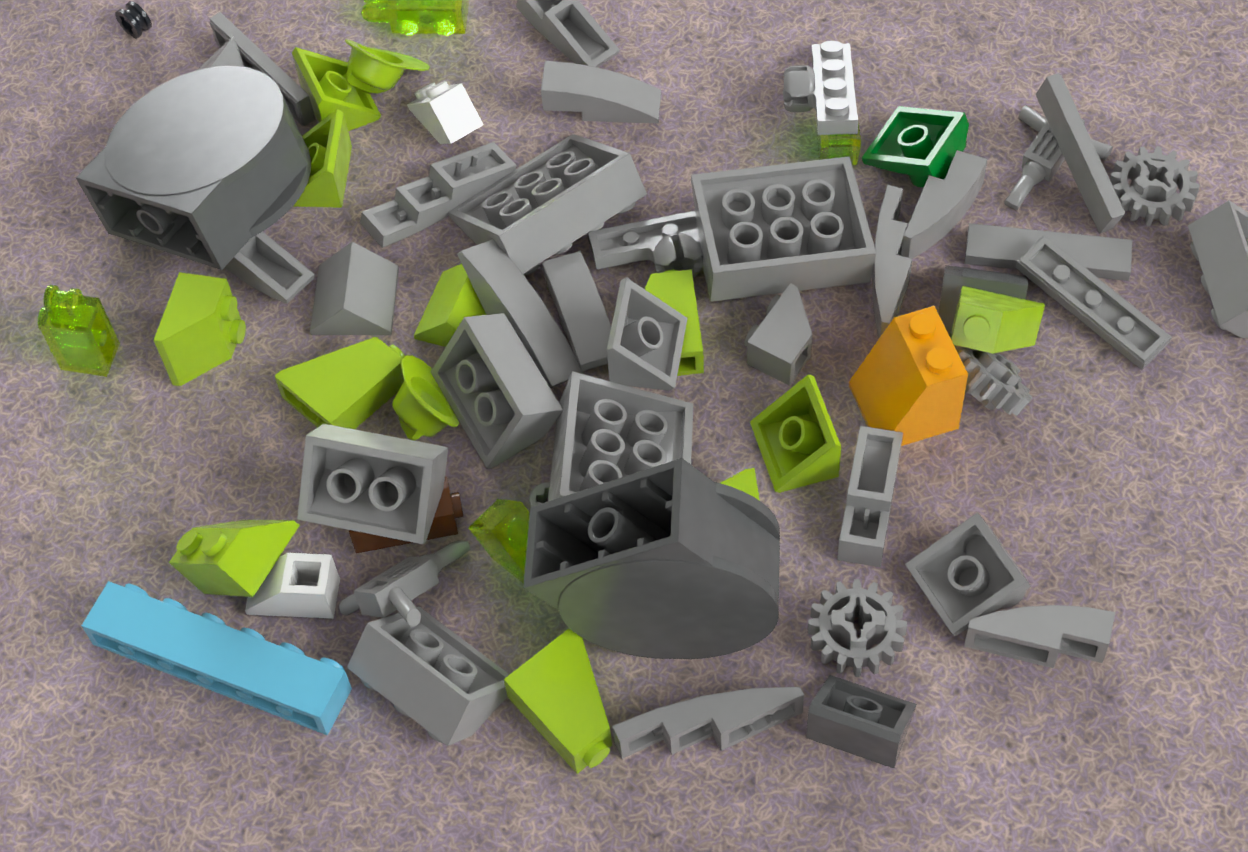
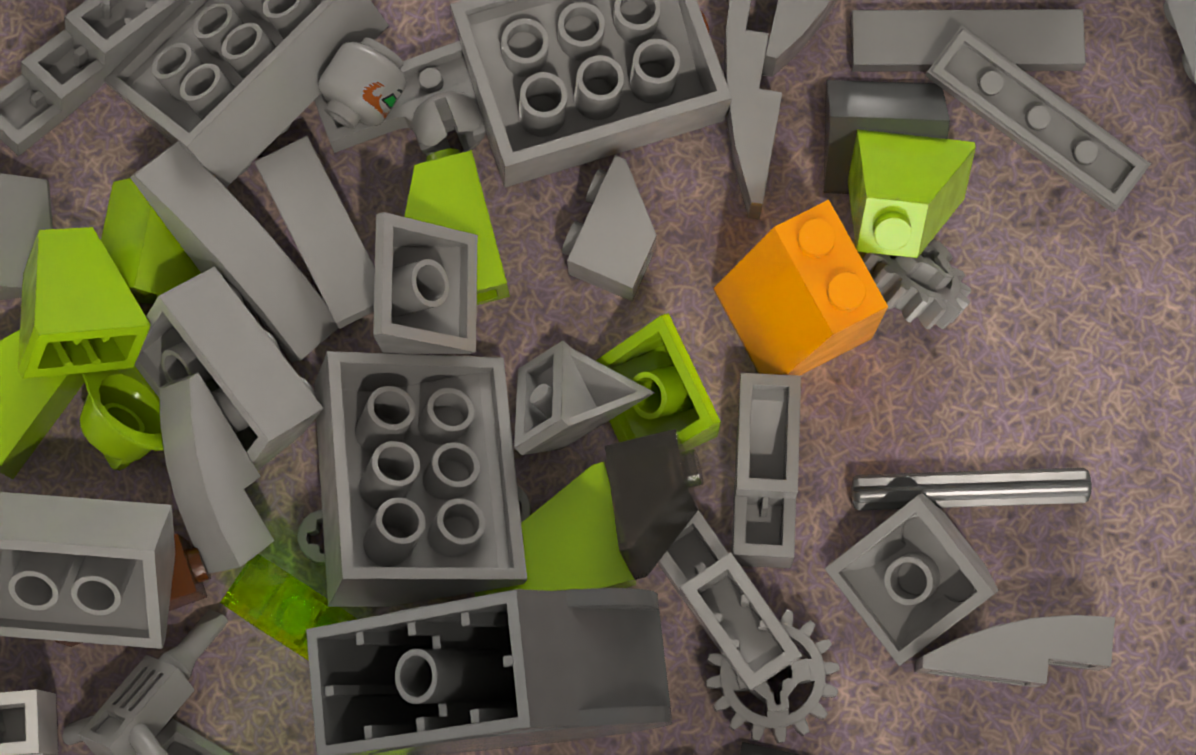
camera: 10 degrees left, 20 degrees up
none -> lime slope [18,227,151,379]
none -> light grey slope [159,372,275,574]
none -> light grey head [318,37,407,129]
none -> light grey slope [514,341,655,455]
none -> clear smoke slope [605,429,704,580]
none -> light grey slope [614,463,802,692]
none -> axle [851,468,1092,510]

